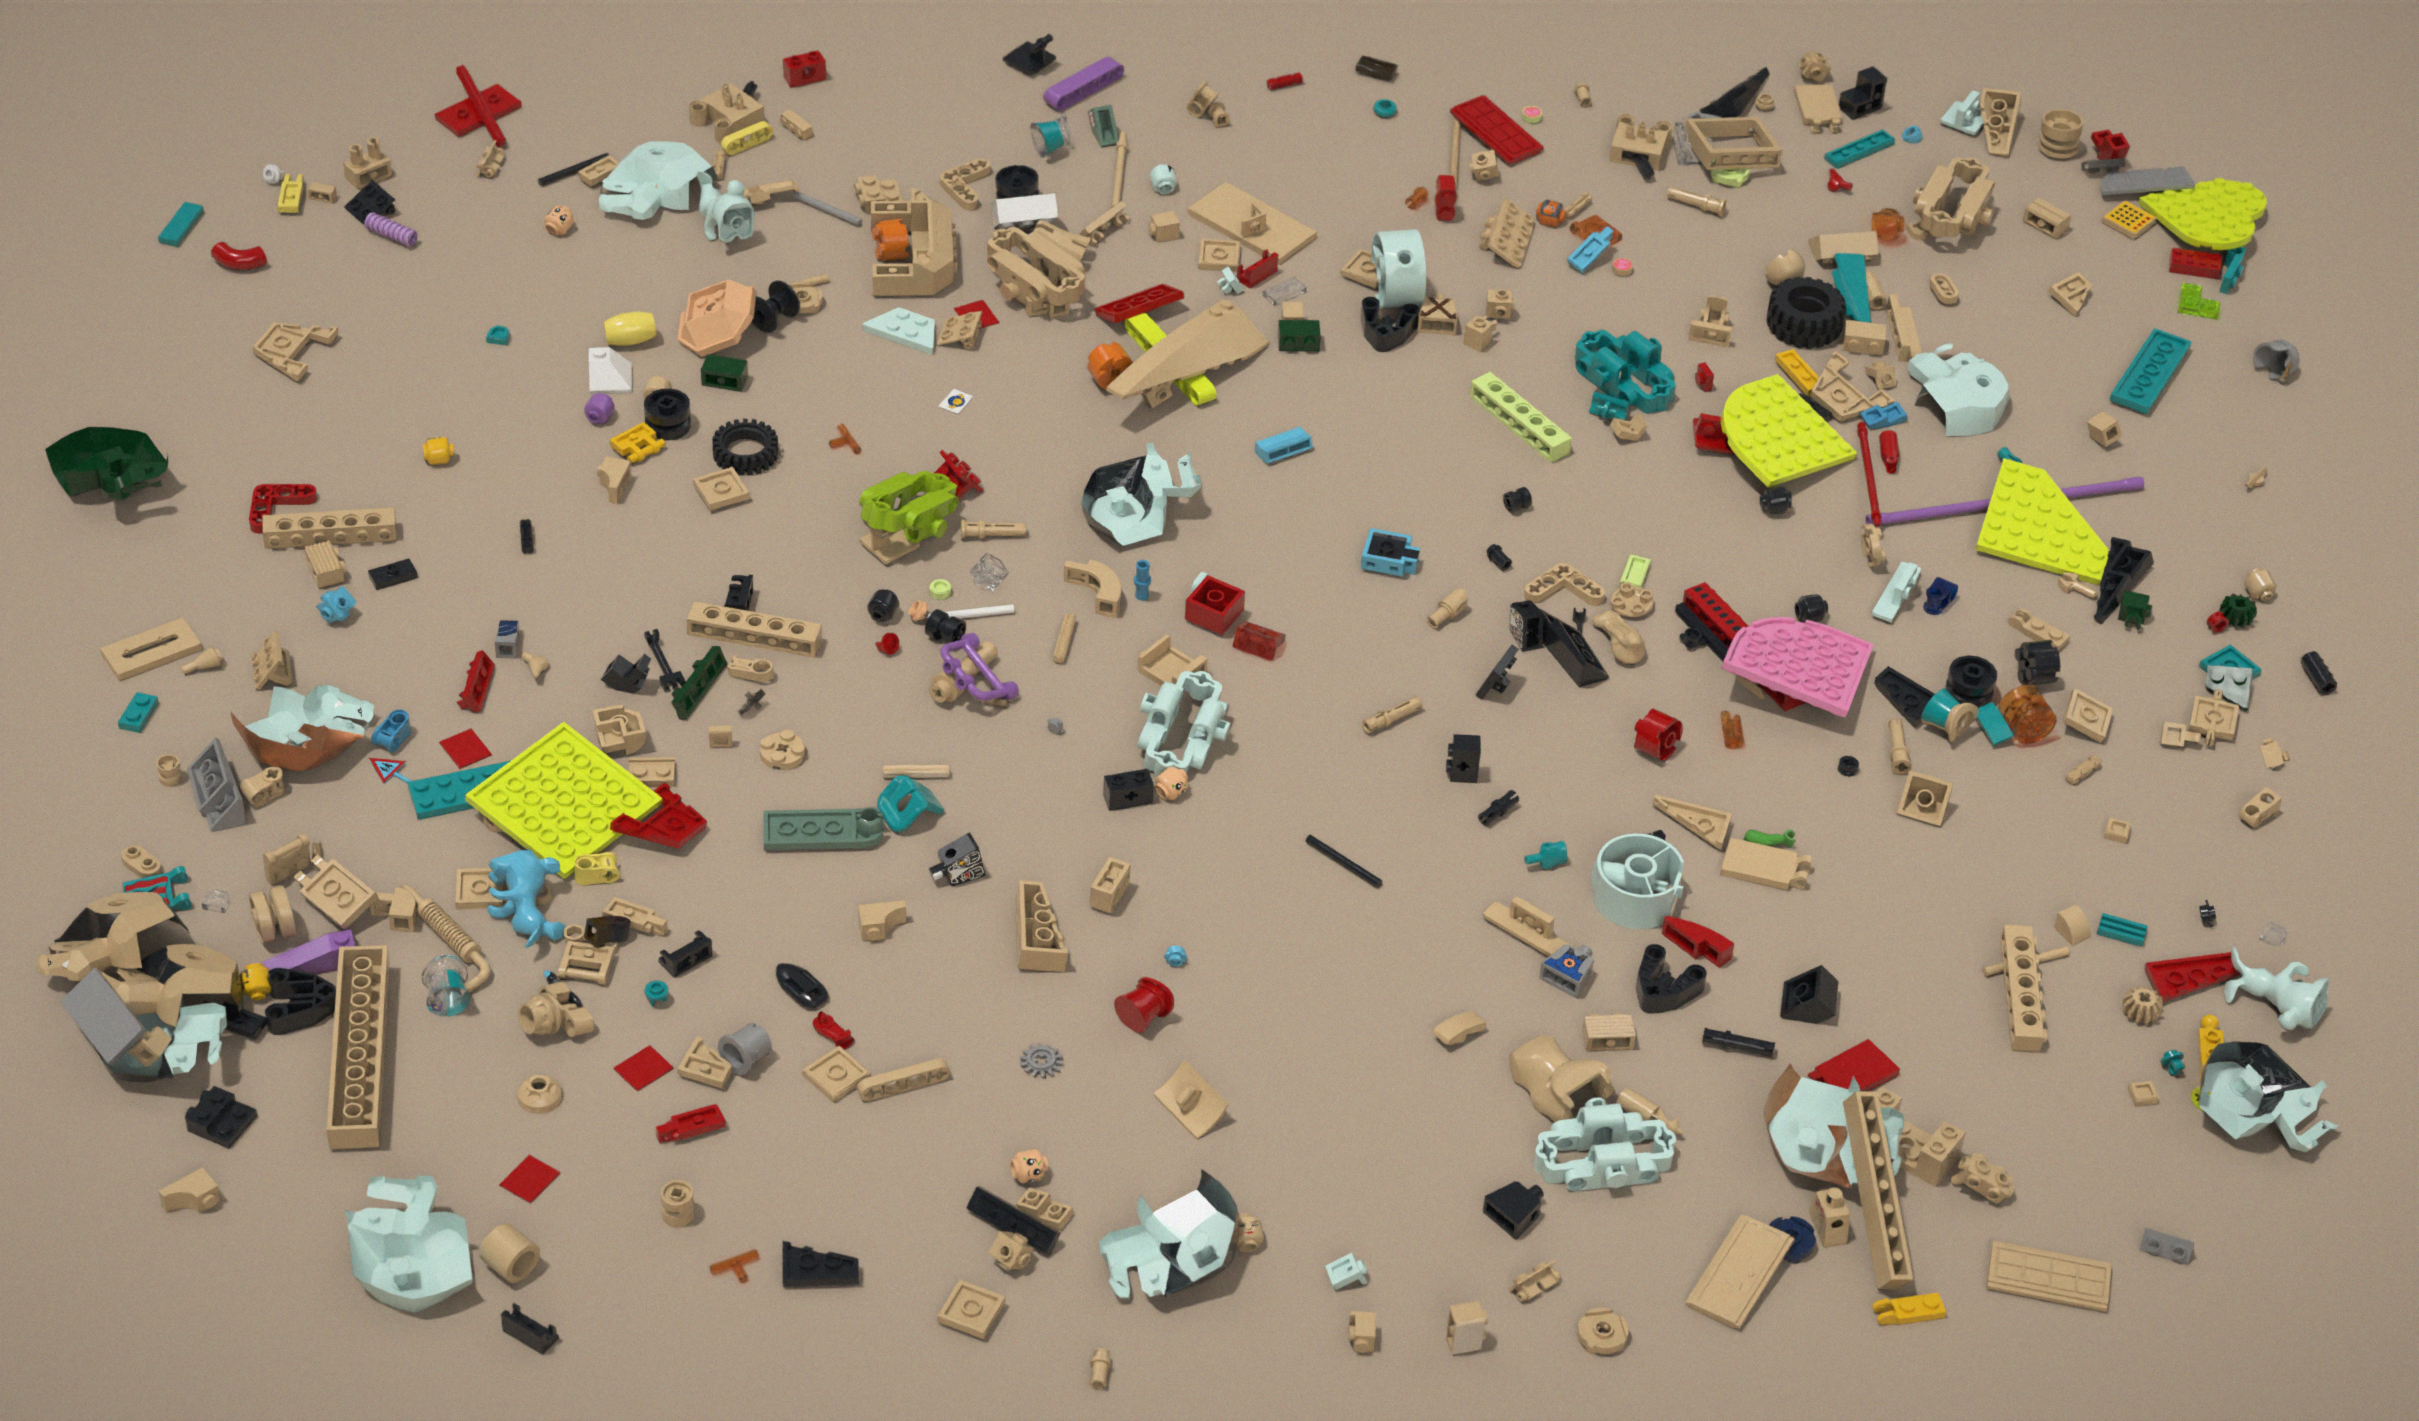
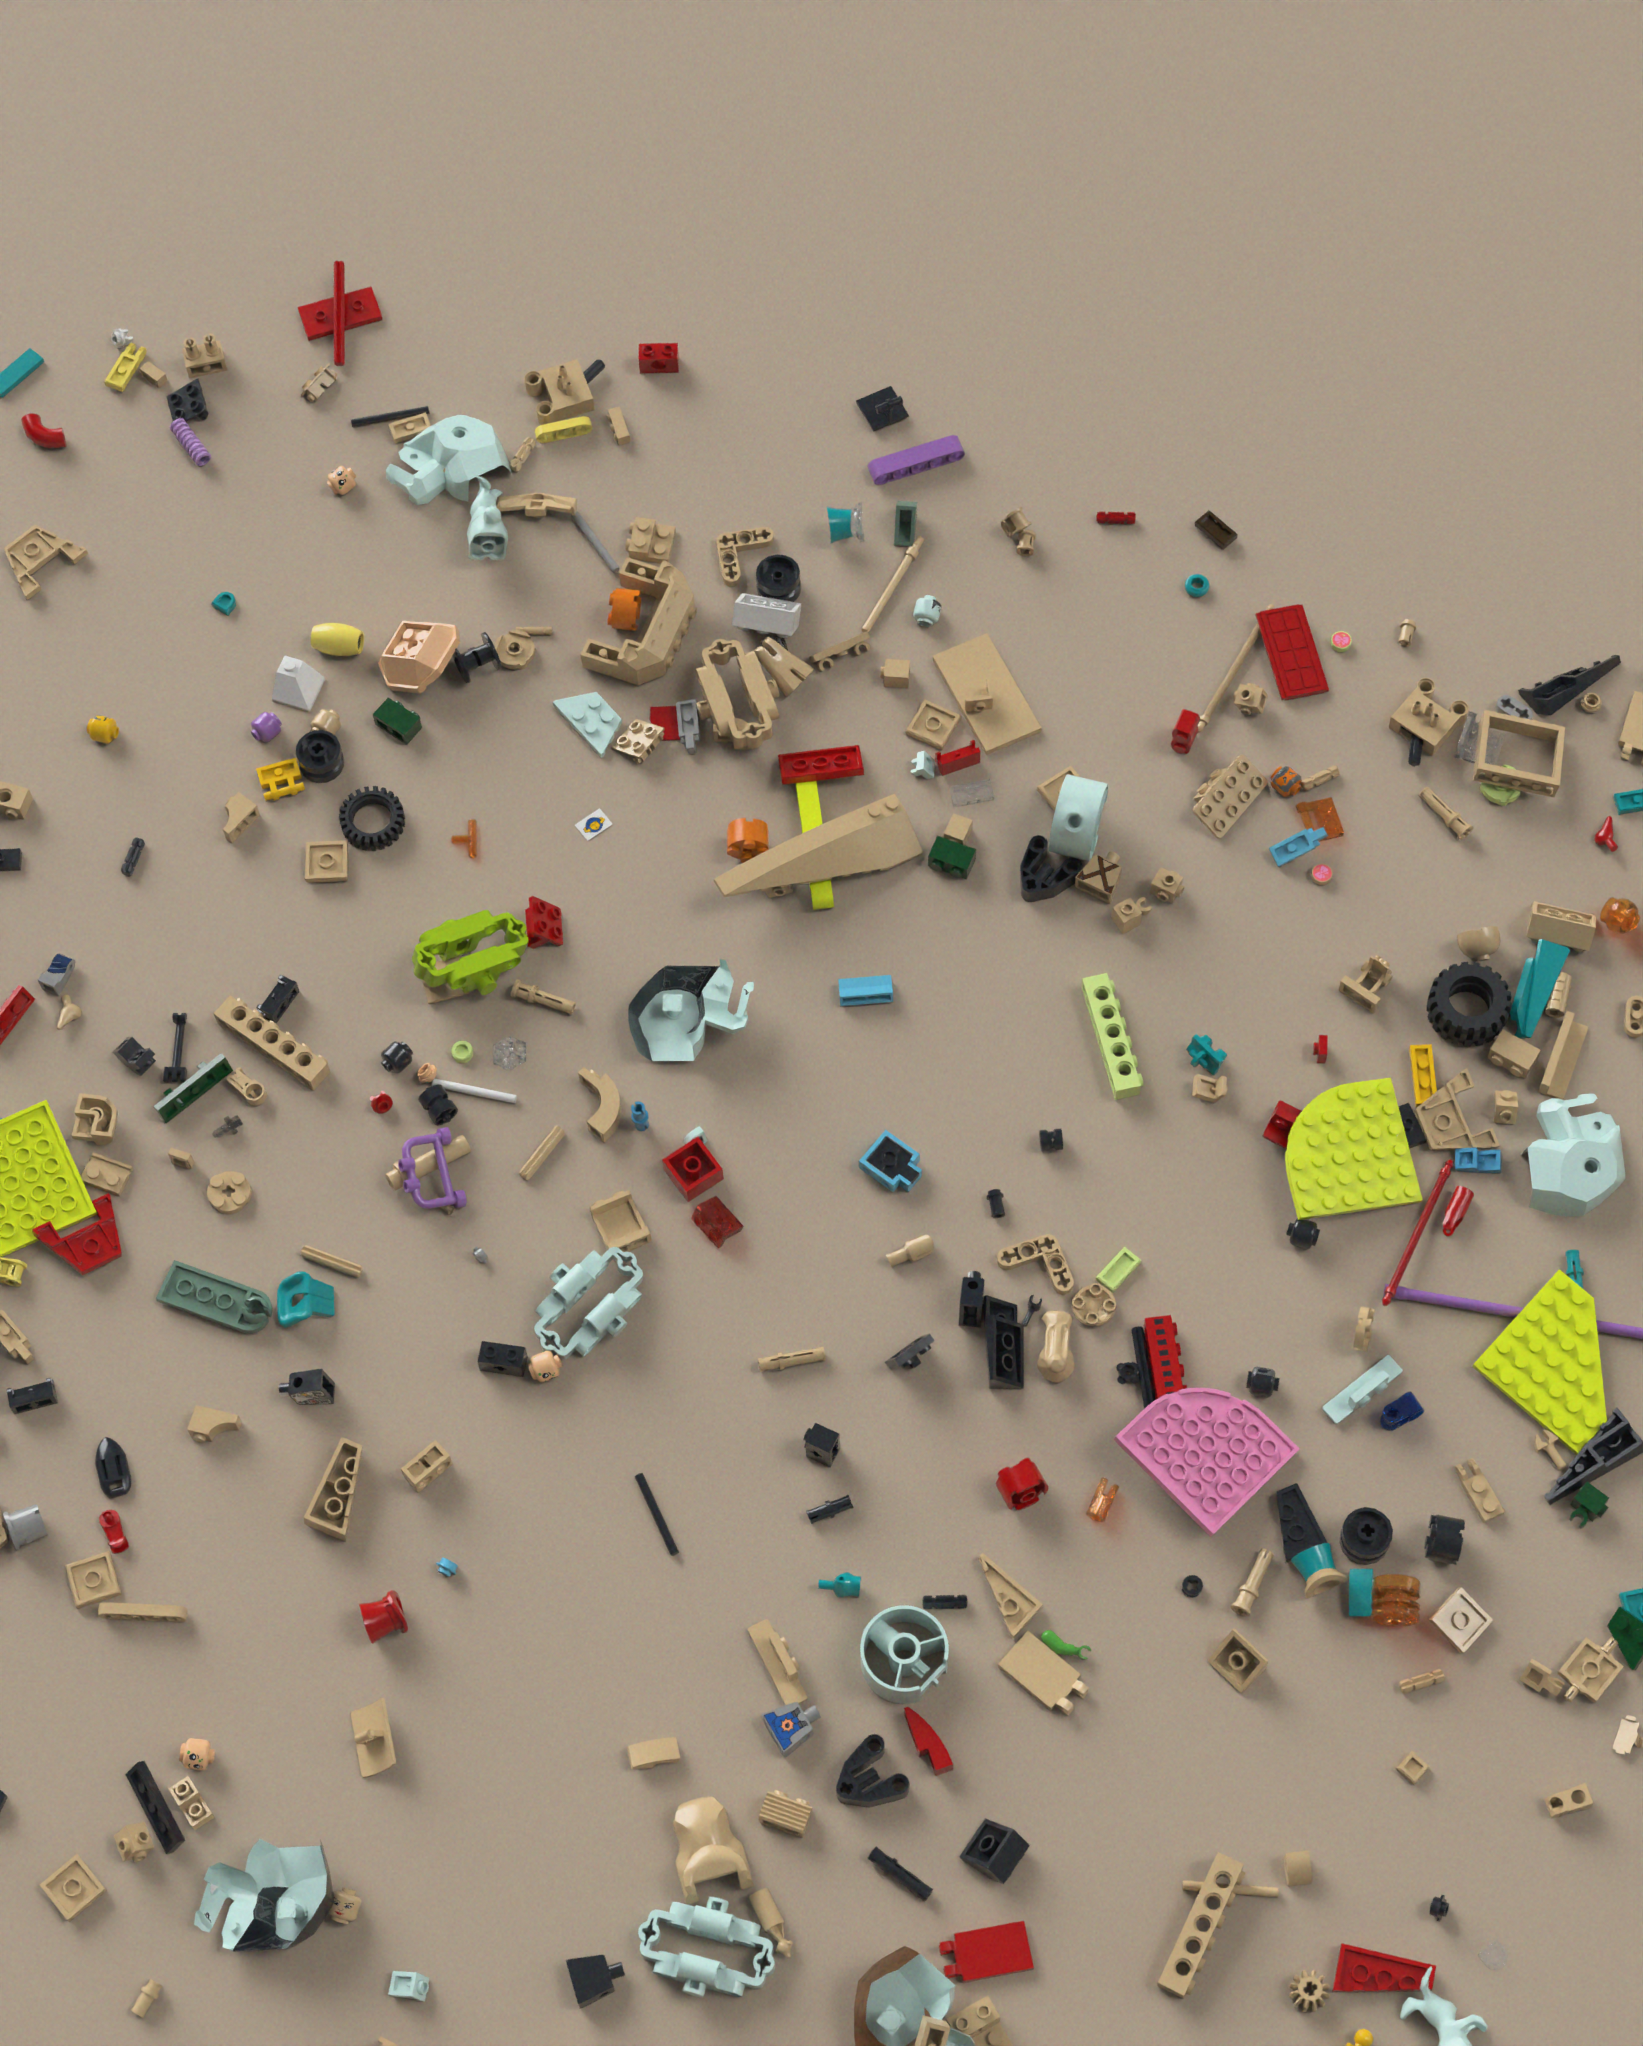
camera: 30 degrees right, 20 degrees up
light grey gear [1020,1043,1063,1078] -> none
clear orange pin [1405,187,1428,209] -> none
teal piece [1574,330,1676,413] -> none
teal tile [2097,913,2148,947] -> none
none -> light grey hinge [676,699,701,755]

